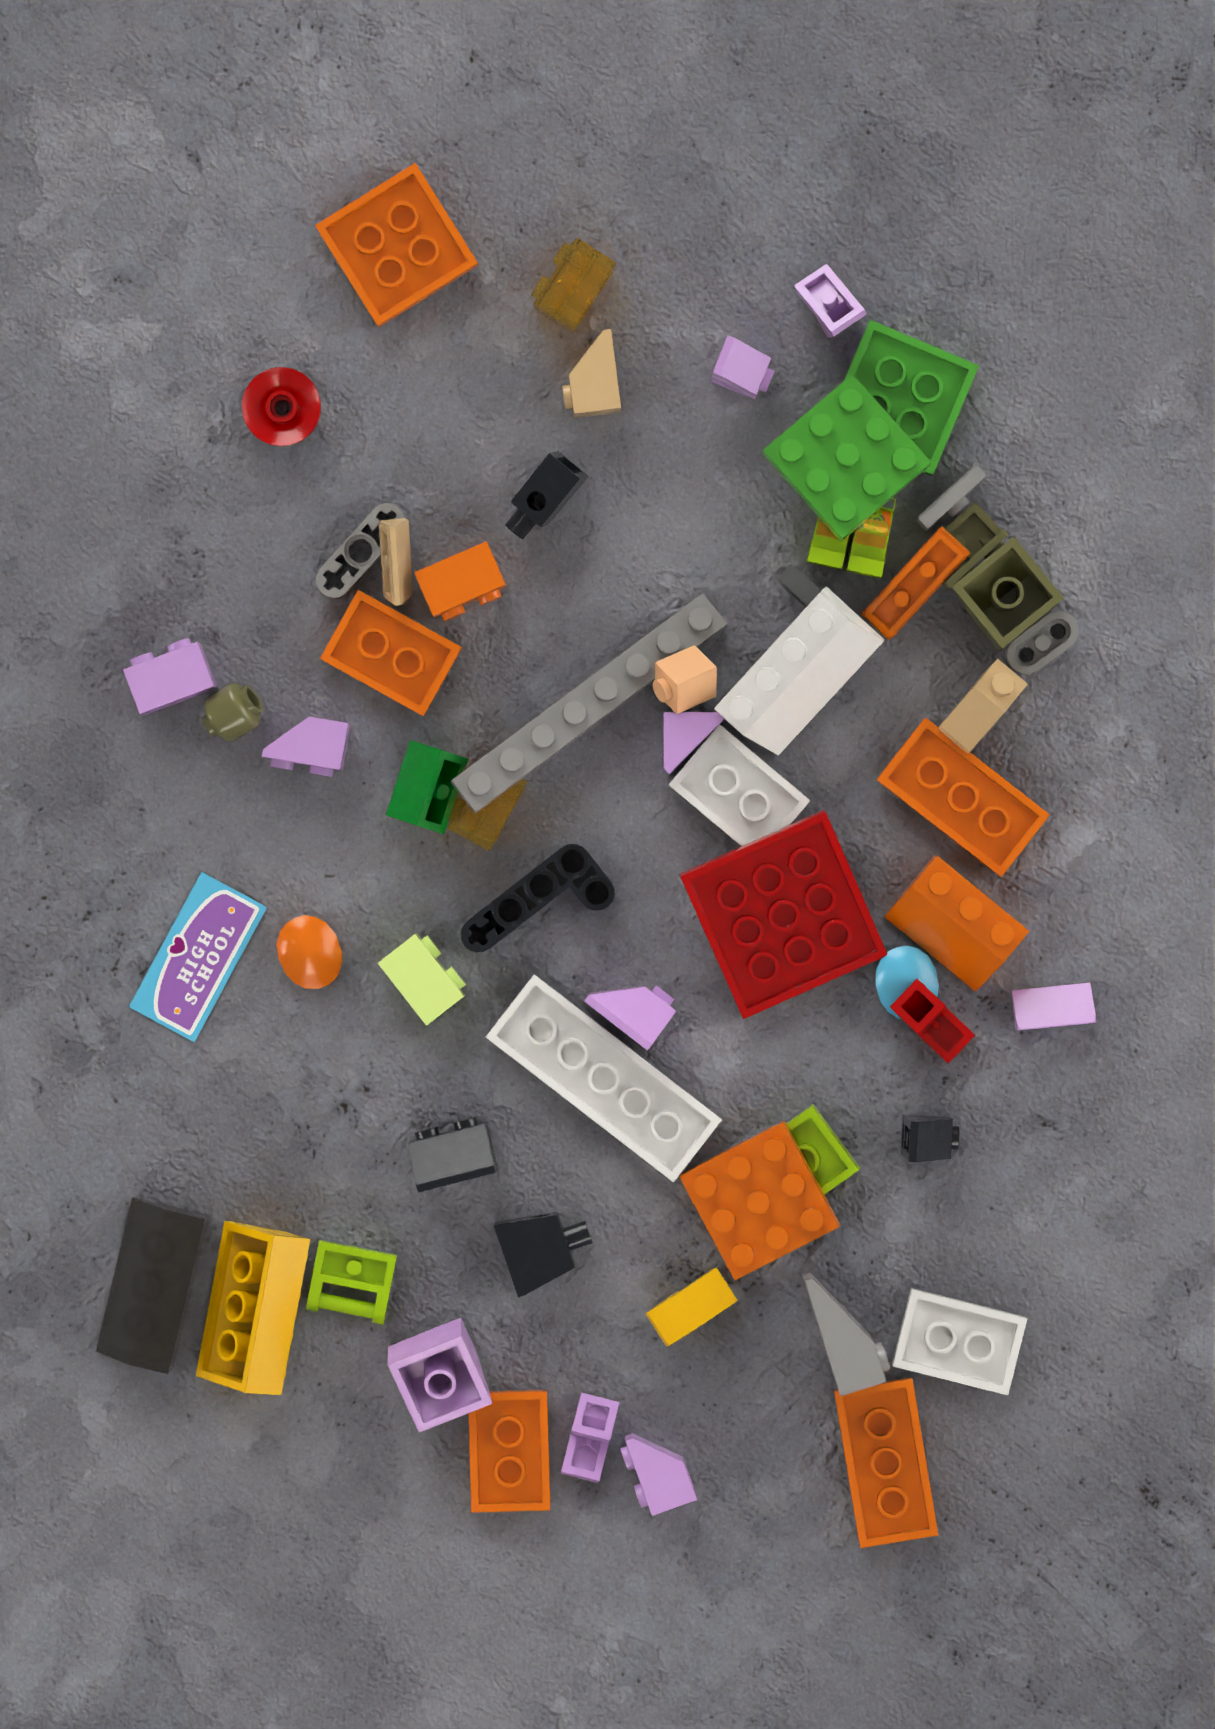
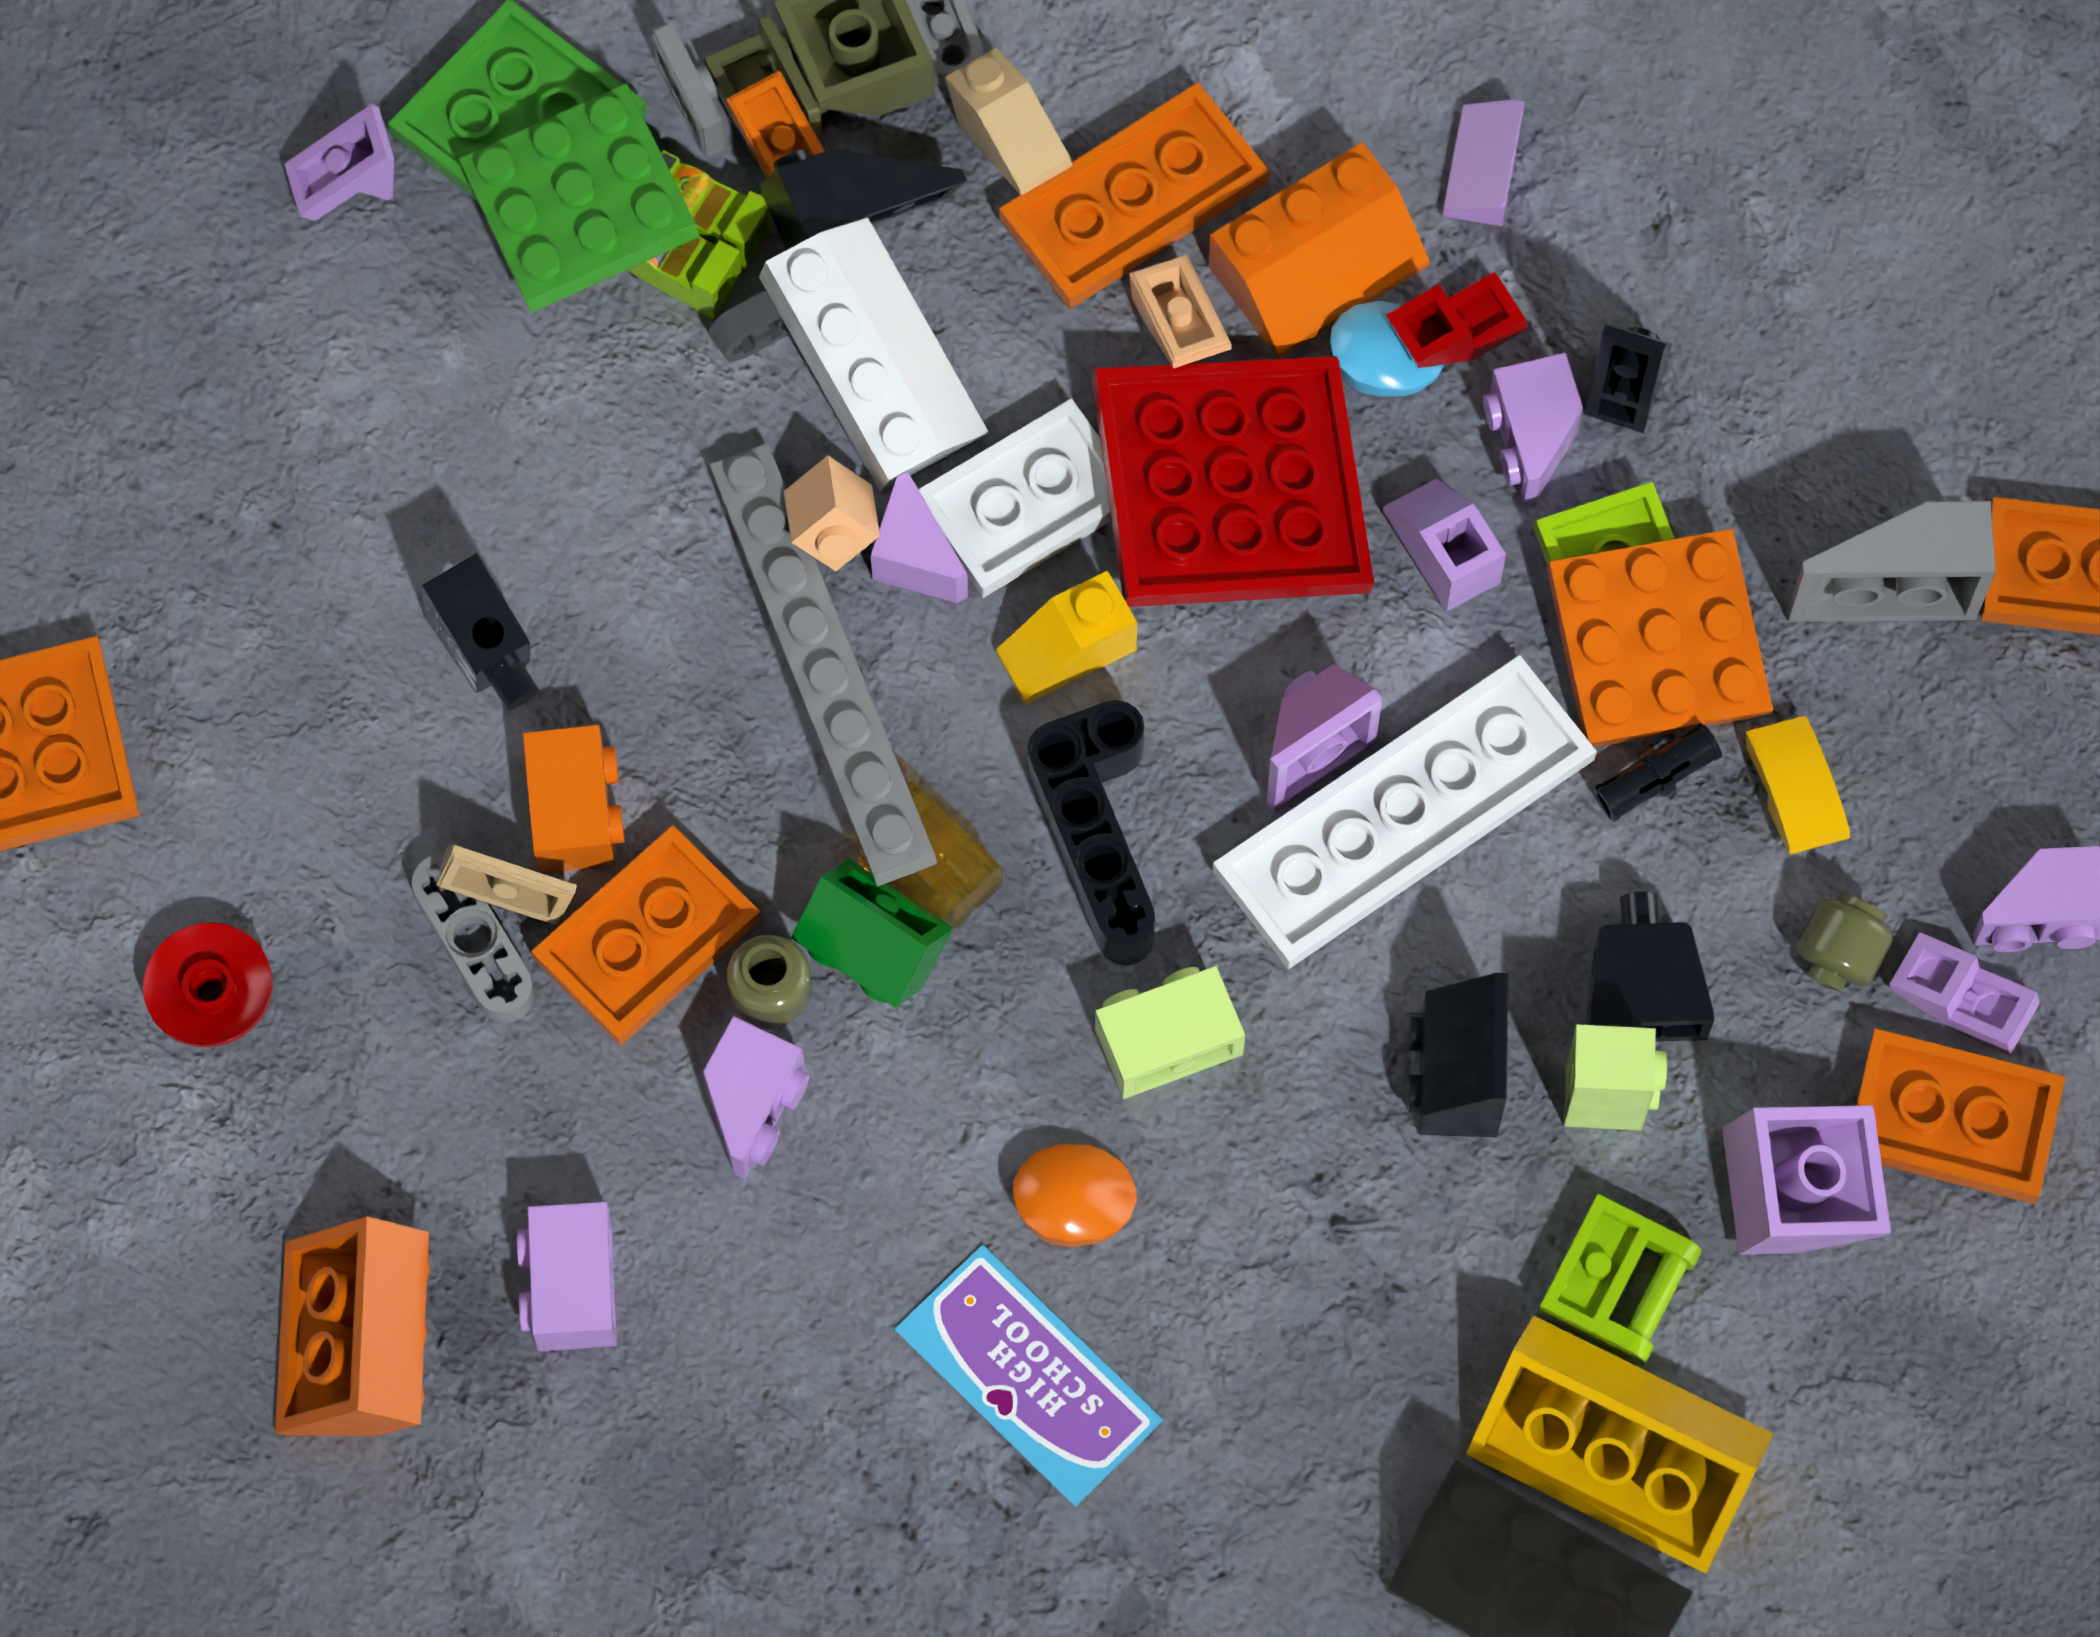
camera: 75 degrees left, 20 degrees down
olive head [202,683,263,742] -> none
clear yellow brick [531,238,616,334] -> none
tan slope [562,329,621,418] -> none
lavender slope [711,335,775,399] -> none
white plate [892,1288,1027,1395] -> none
none -> orange slope [275,1216,430,1436]
none -> olive head [727,935,812,1028]
none -> black slope [759,149,967,250]
none -> yellow slope [996,570,1137,706]
none -> light nougat slope [1129,254,1232,369]
none -> lavender slope [1383,478,1506,612]
none -> lavender slope [1483,353,1583,505]
none -> yellowish green brick [1564,1024,1667,1131]
none -> black pin [1592,722,1722,822]
none -> olive head [1797,892,1893,993]

